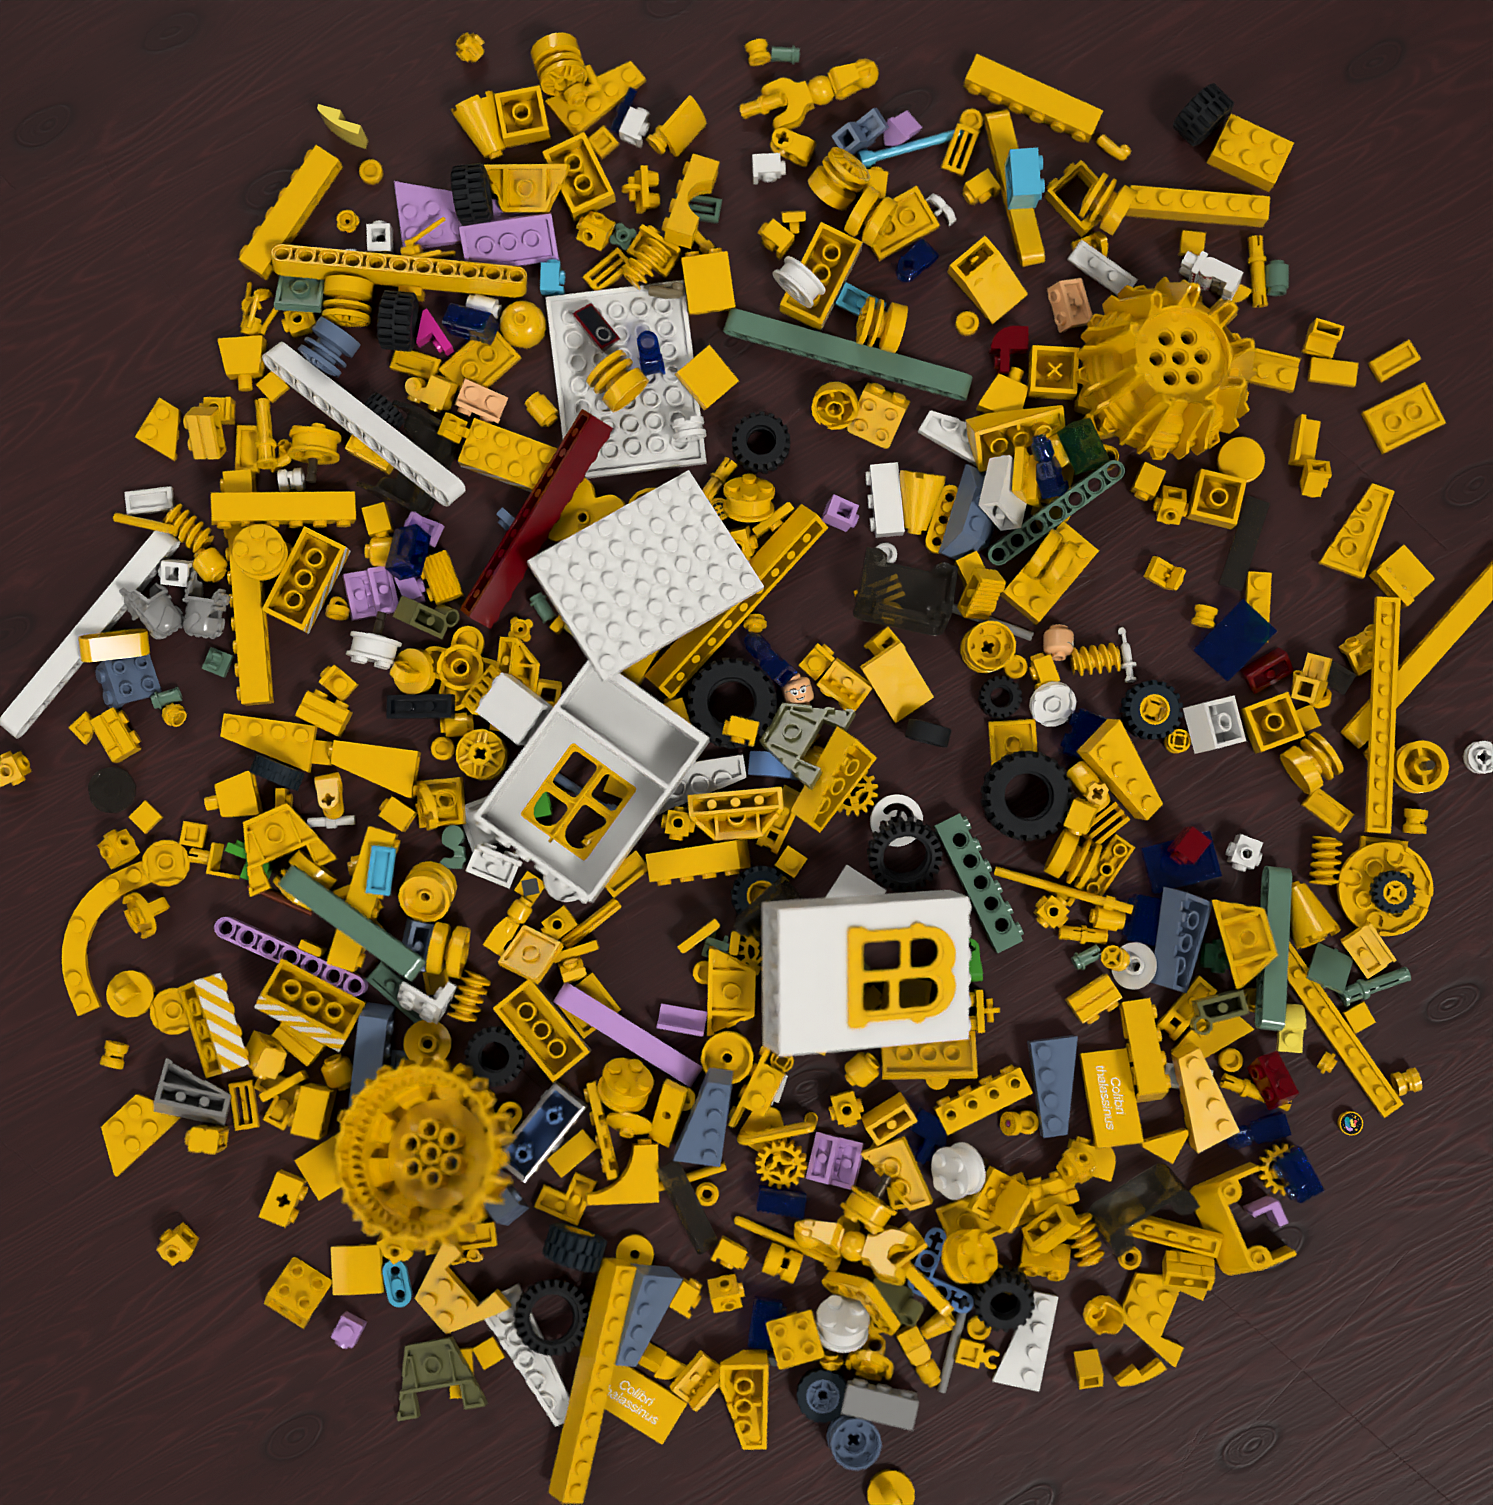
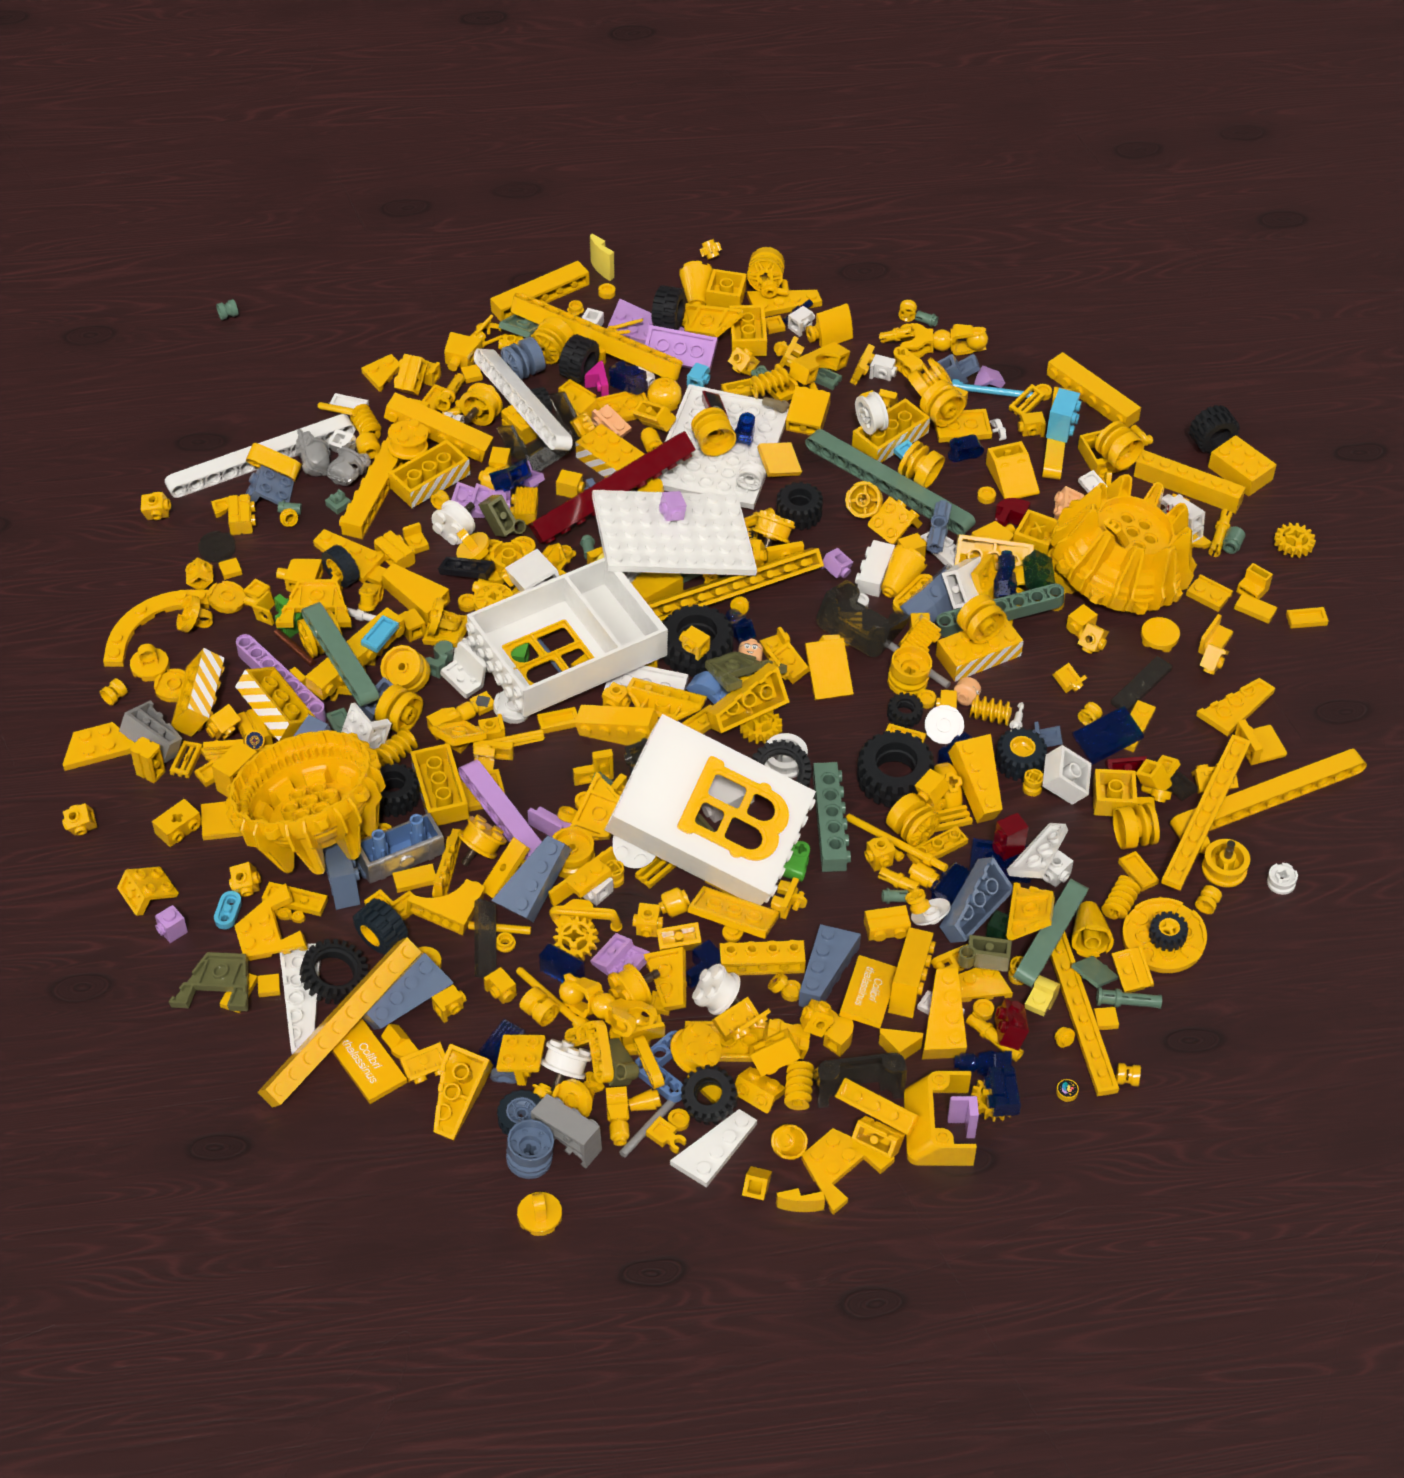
camera: 25 degrees right, 35 degrees down
yellow slope [331,1244,384,1295] -> none
yellow dish [605,1112,653,1138] -> none
yellow brick [707,1274,745,1313] -> none
black tyre [905,719,952,748] -> none
yellow plate [1117,1245,1142,1270] -> none
yellow brick [1186,469,1247,529] -> none
yellow tile [1361,382,1446,454] -> none
none -> tile [244,731,265,750]
none -> yellow brick [556,469,585,498]
none -> yellow tile [557,806,577,823]
none -> yellow brick [633,399,676,432]
none -> lavender brick [659,491,687,521]
none -> yellow plate [850,344,875,385]
none -> yellow brick [897,533,927,558]
none -> sand blue piece [927,500,952,554]
none -> white wing [1007,823,1068,878]
none -> sand blue bracket [1033,722,1063,747]
none -> yellow tile [1104,518,1130,548]
none -> yellow gear [1274,523,1316,558]

